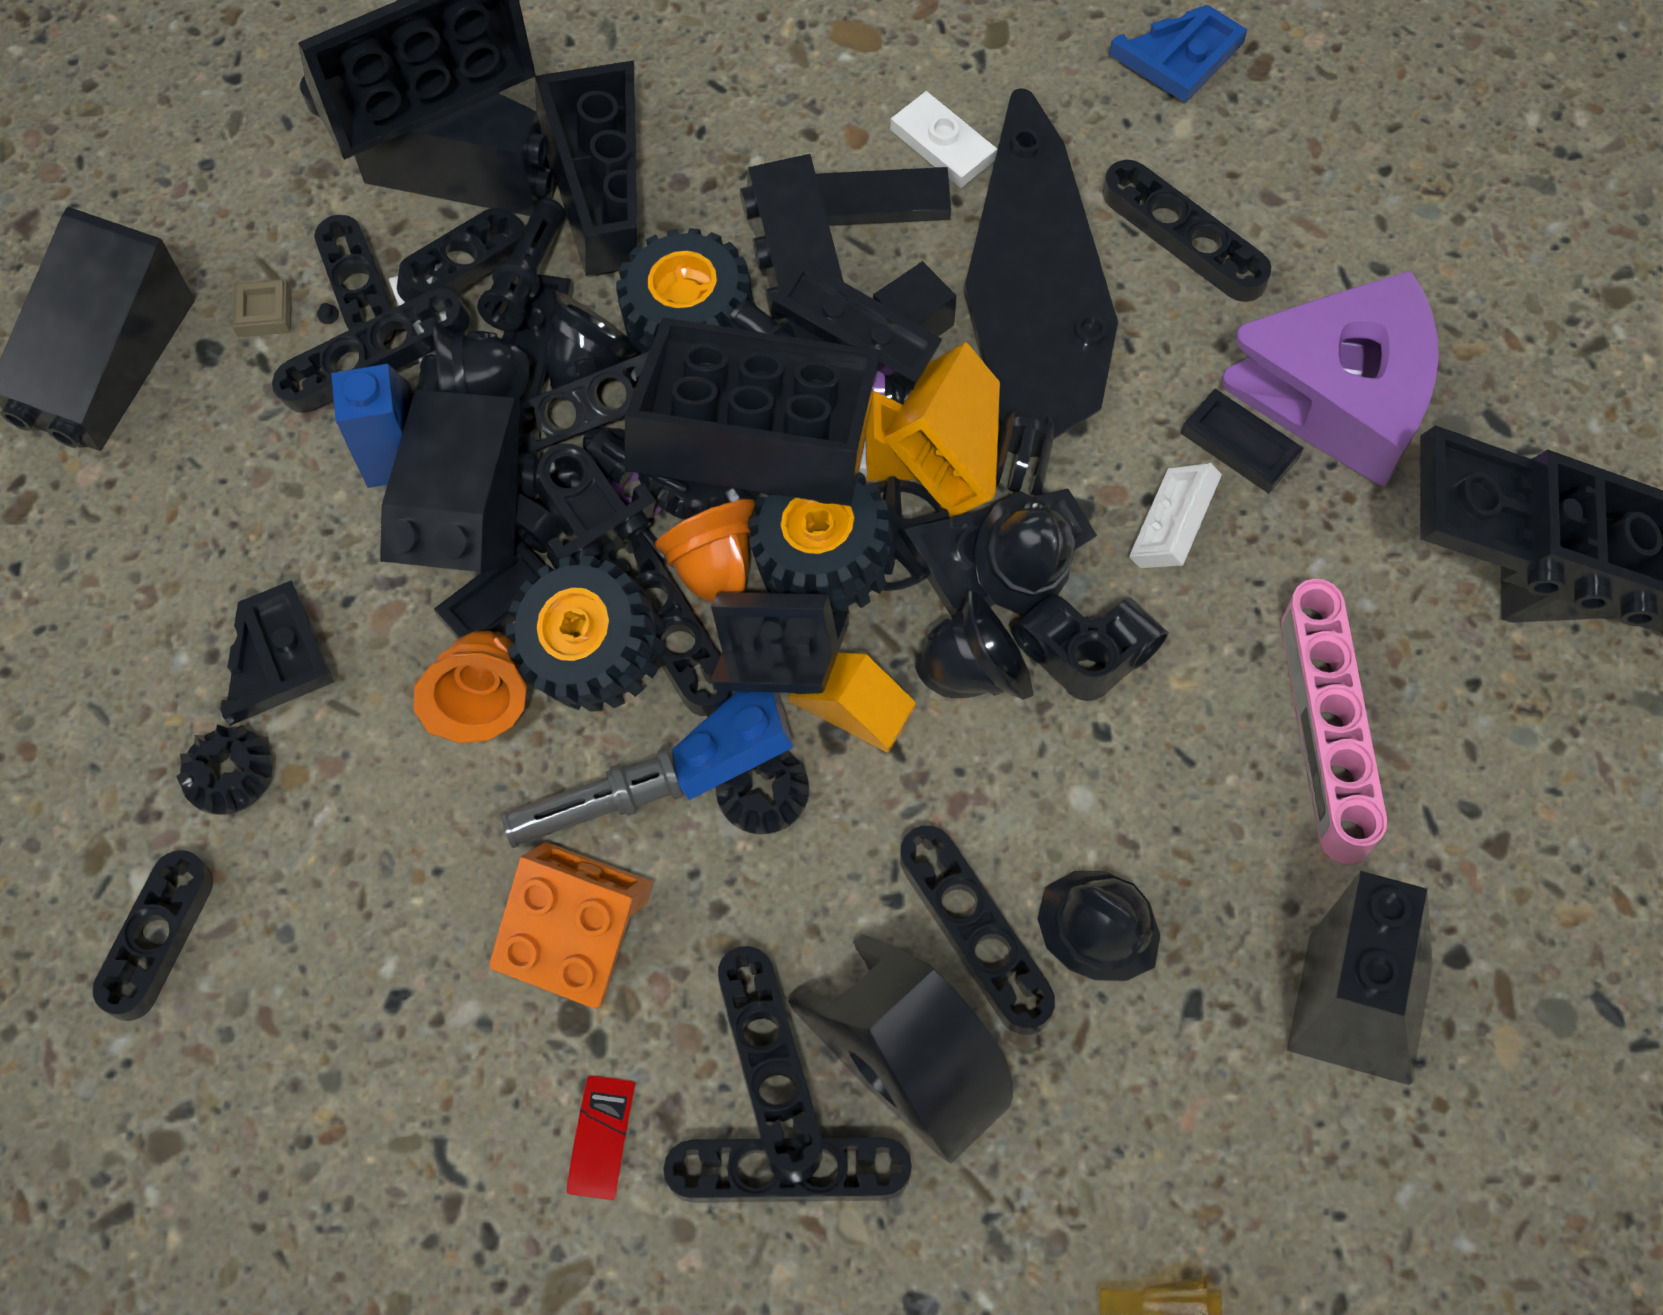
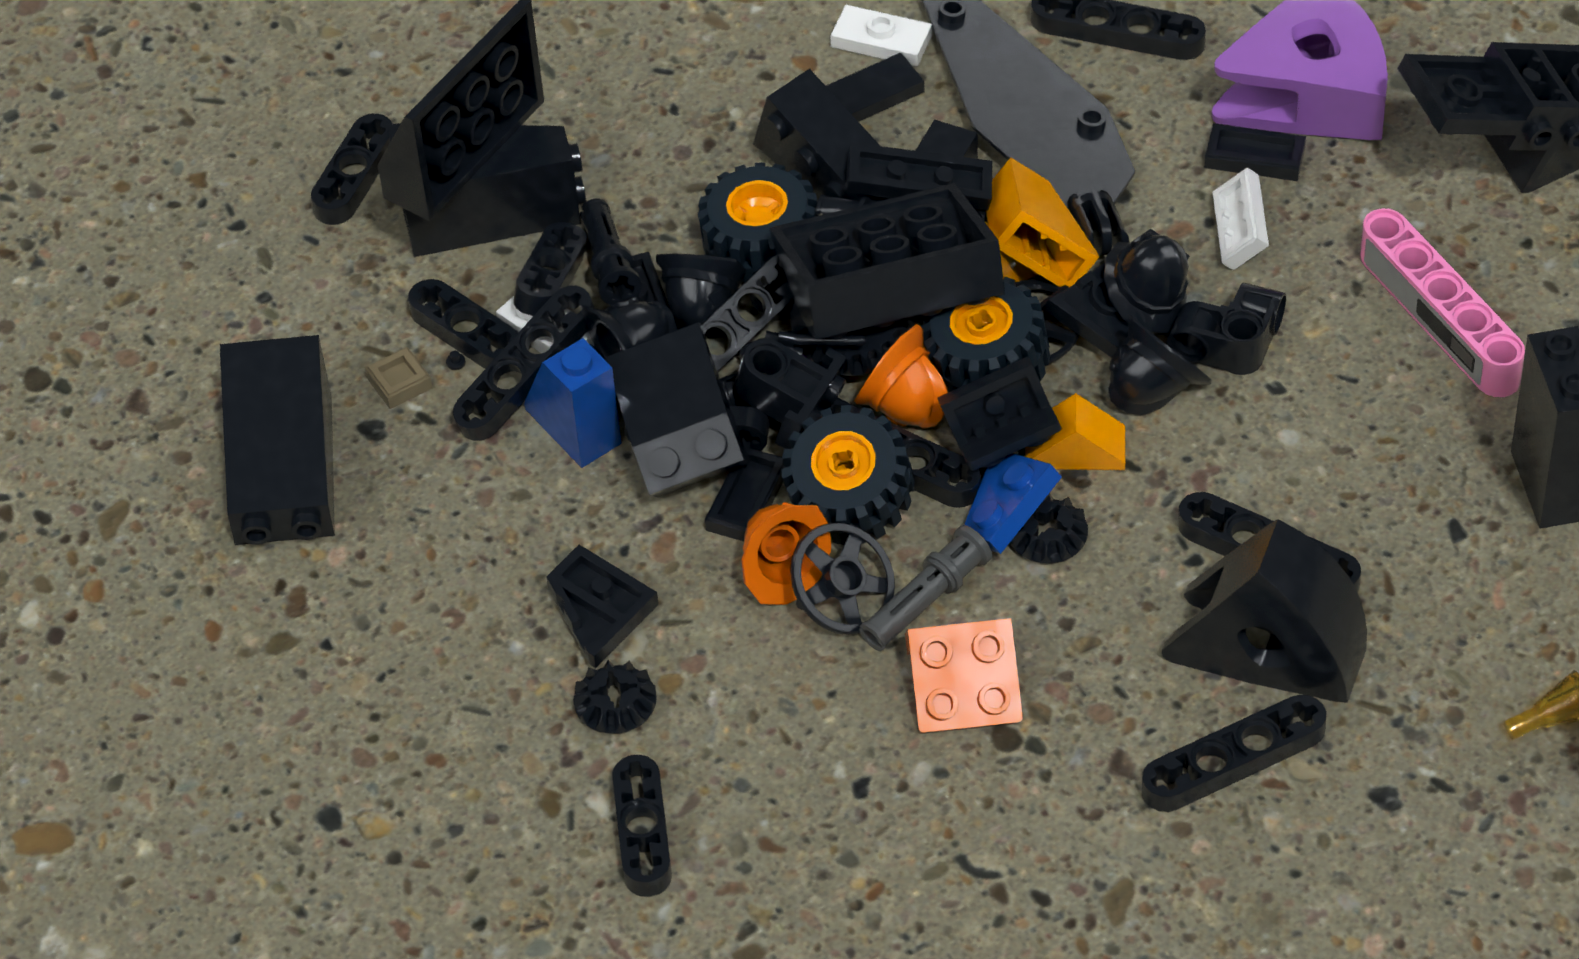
camera: 25 degrees left, 15 degrees down
black wedge [535,60,637,276] -> none
red sticker [566,1075,636,1200] -> none
black beam [718,946,823,1182] -> none
black piece [1038,871,1161,981] -> none
none -> black wheel [790,523,895,636]

